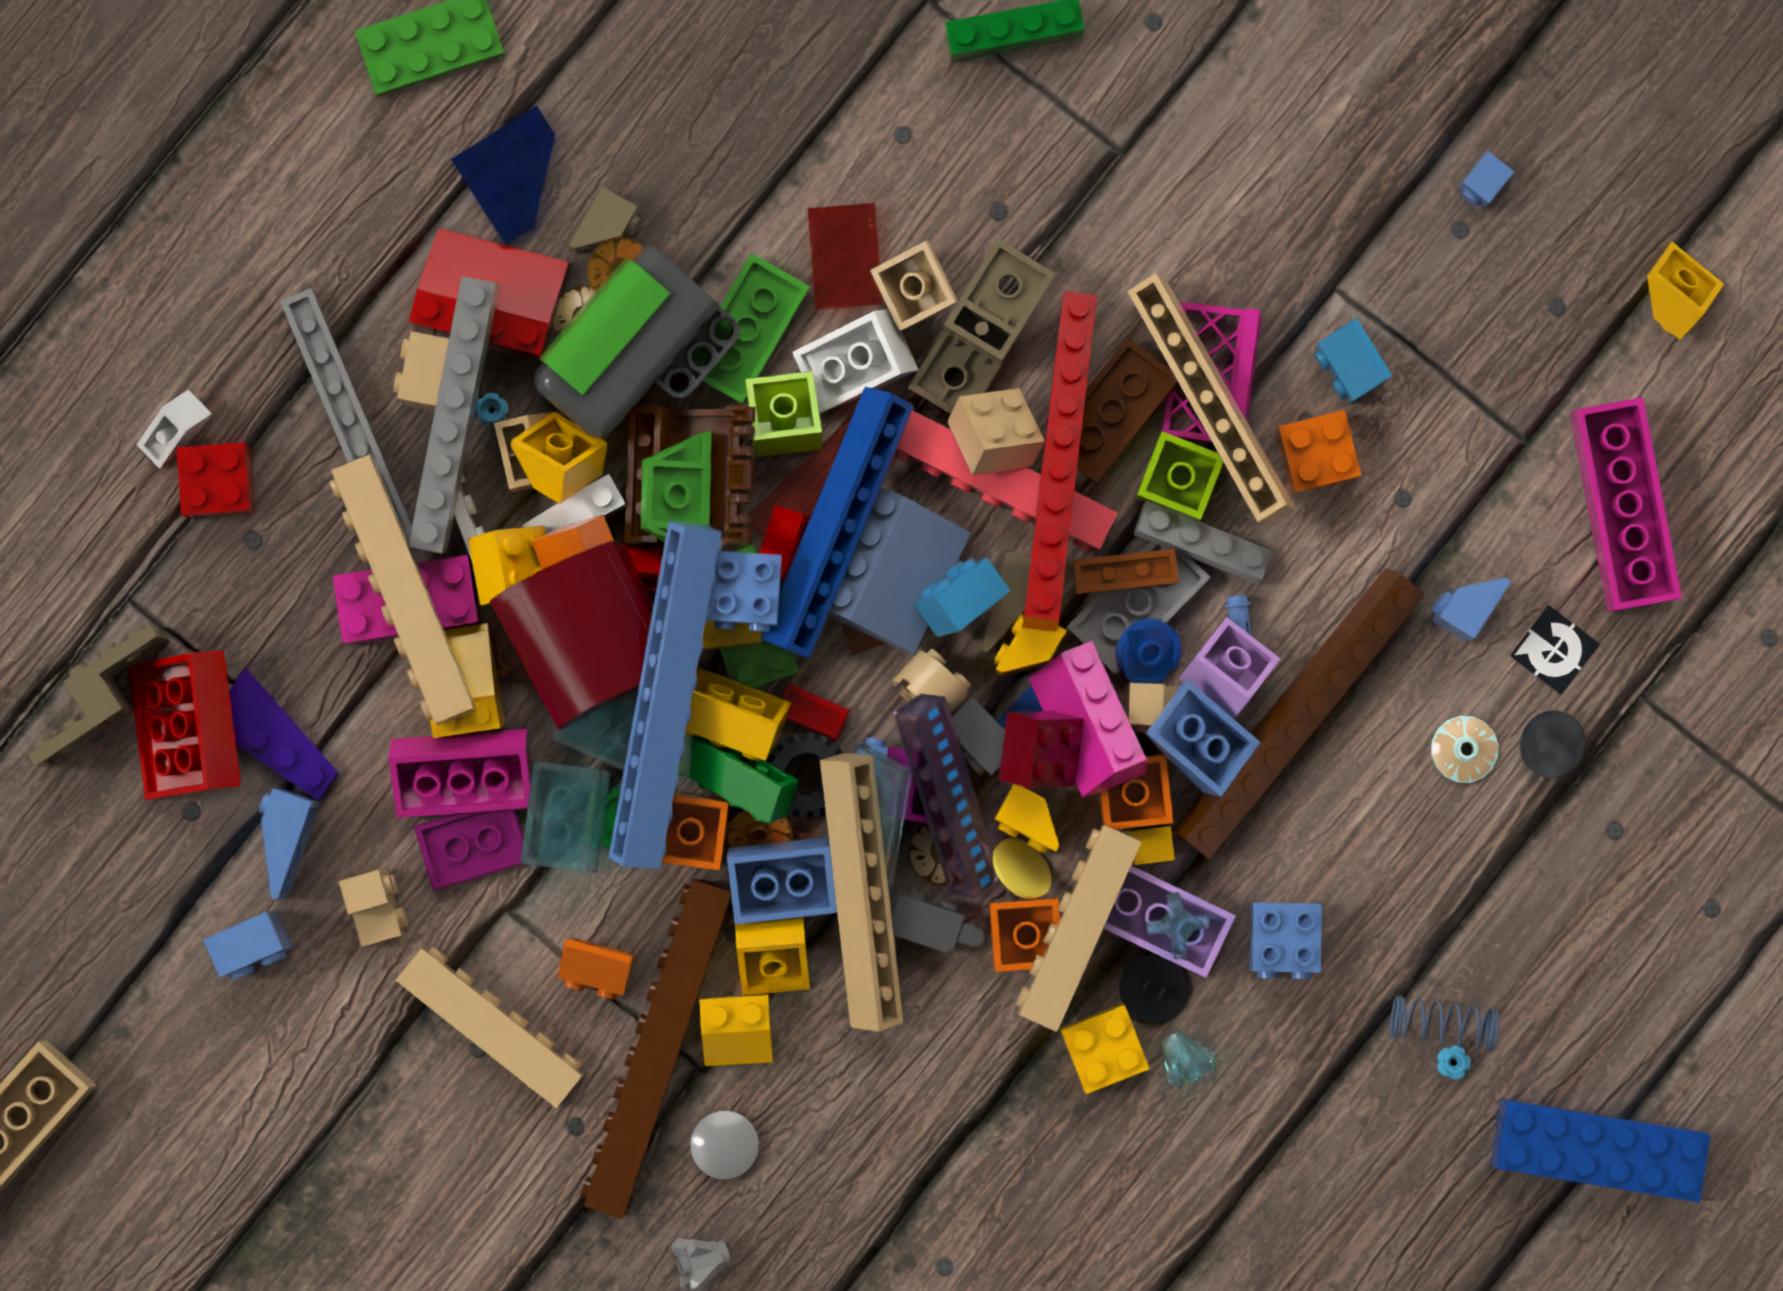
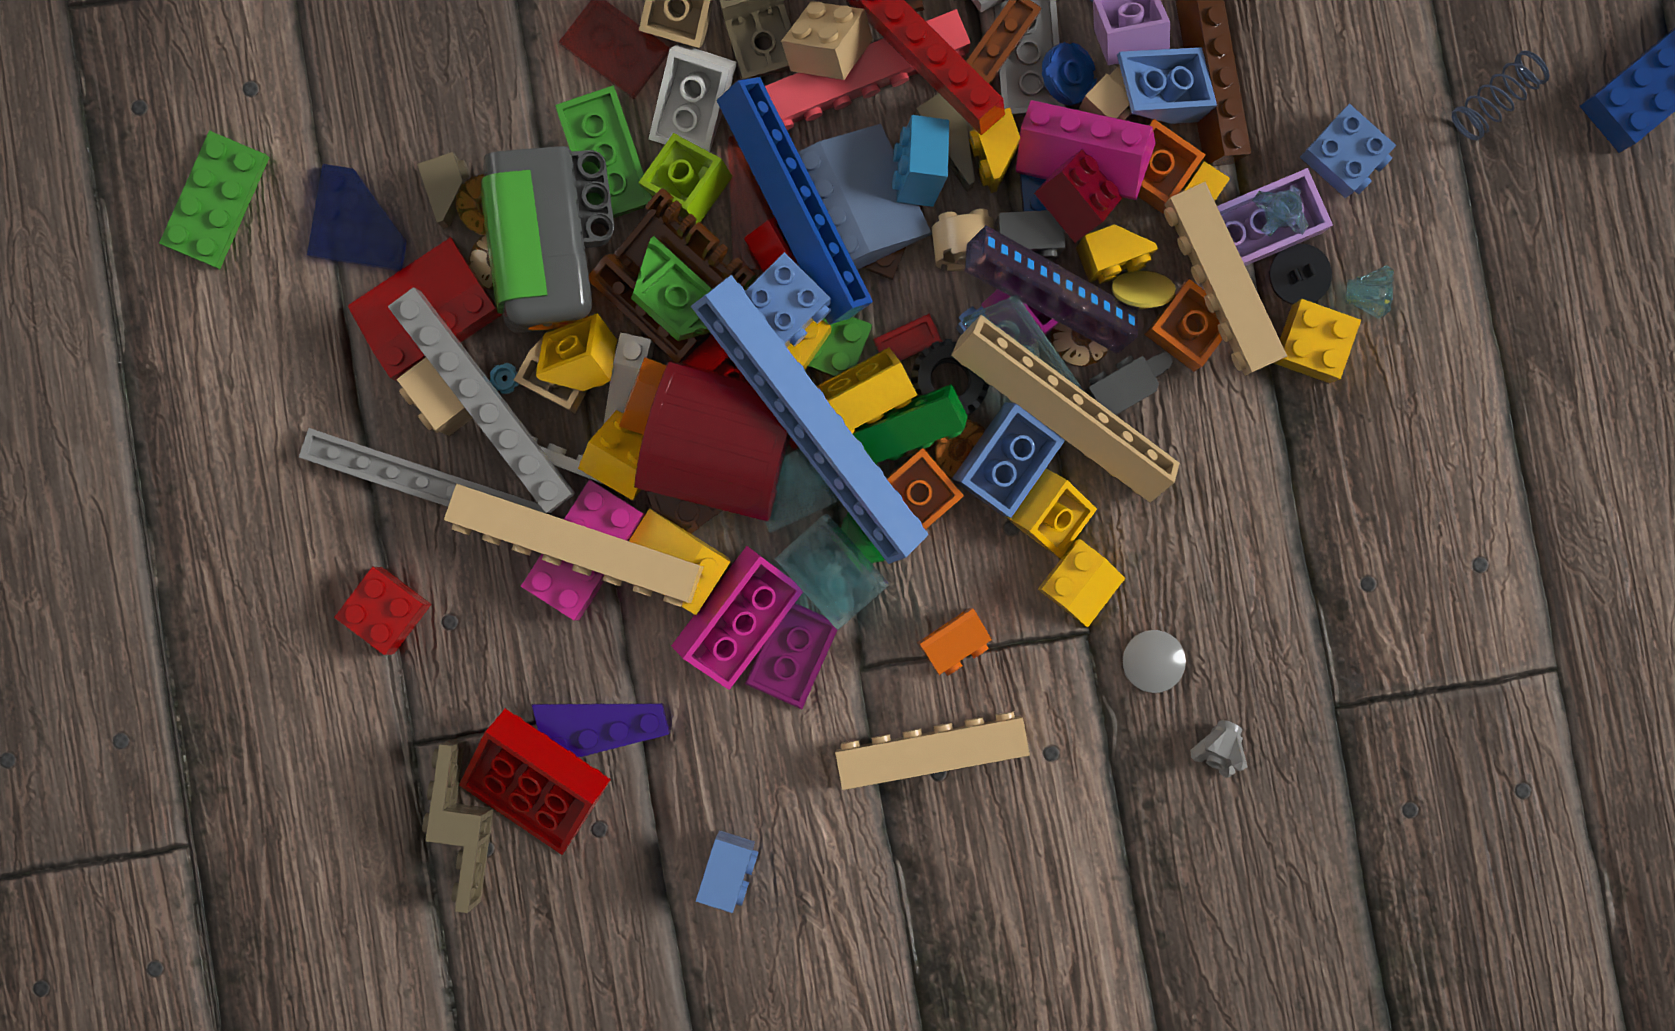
camera: 45 degrees left, 0 degrees up
white slope [136,390,212,469] -> none
medium blue slope [259,788,321,900] -> none
tan brick [339,869,408,947] -> none
reddish brown brick [580,879,732,1219] -> none
medium azure plate [1437,1046,1471,1080] -> none

